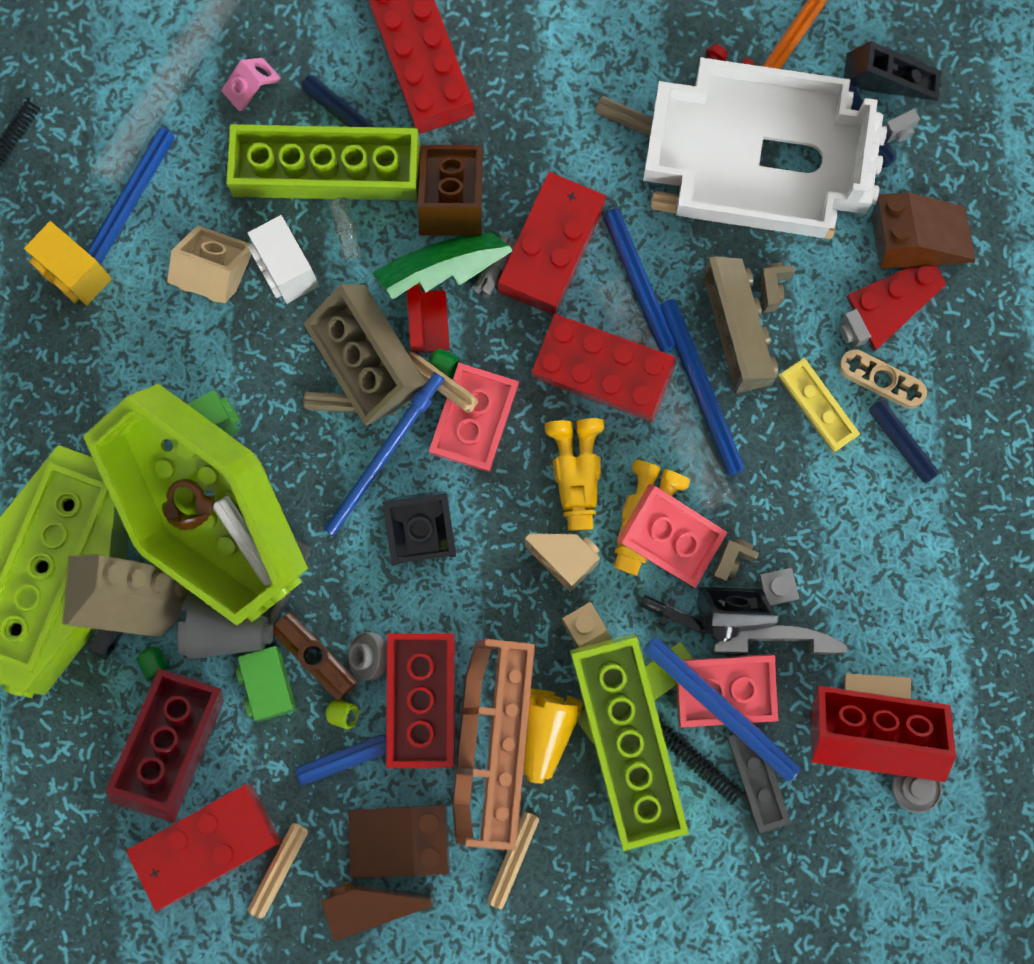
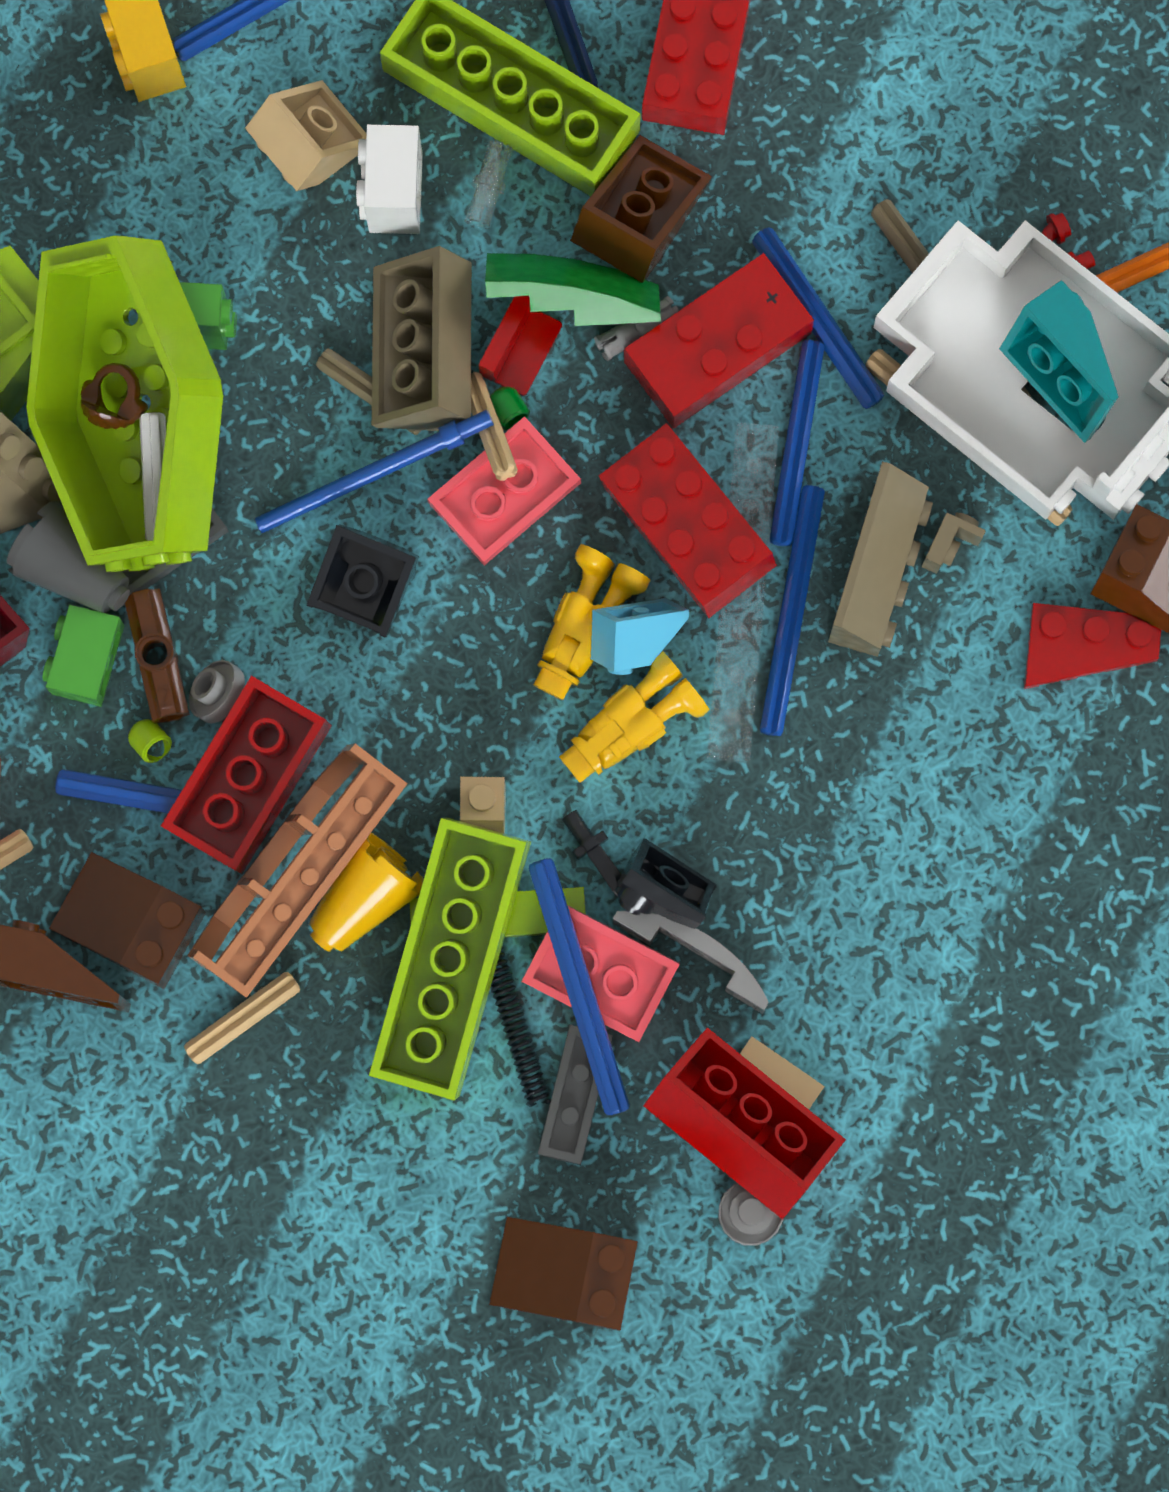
camera: 30 degrees right, 0 degrees up
tan slope [525,534,600,592] -> none
coral plate [616,484,728,588] -> none
dark tan bracket [711,539,759,584] -> none
light grey plate [759,568,799,606] -> none
light yellow tile [778,358,860,453] -> none
light grey plate [839,309,871,349] -> none
tan beam [839,349,927,409] -> none
dark blue axle [869,400,939,483] -> none
none -> reddish brown slope [489,1217,638,1331]
none -> medium azure slope [591,598,689,675]
none -> blue axle [752,227,884,409]
none -> teal slope [999,280,1119,443]

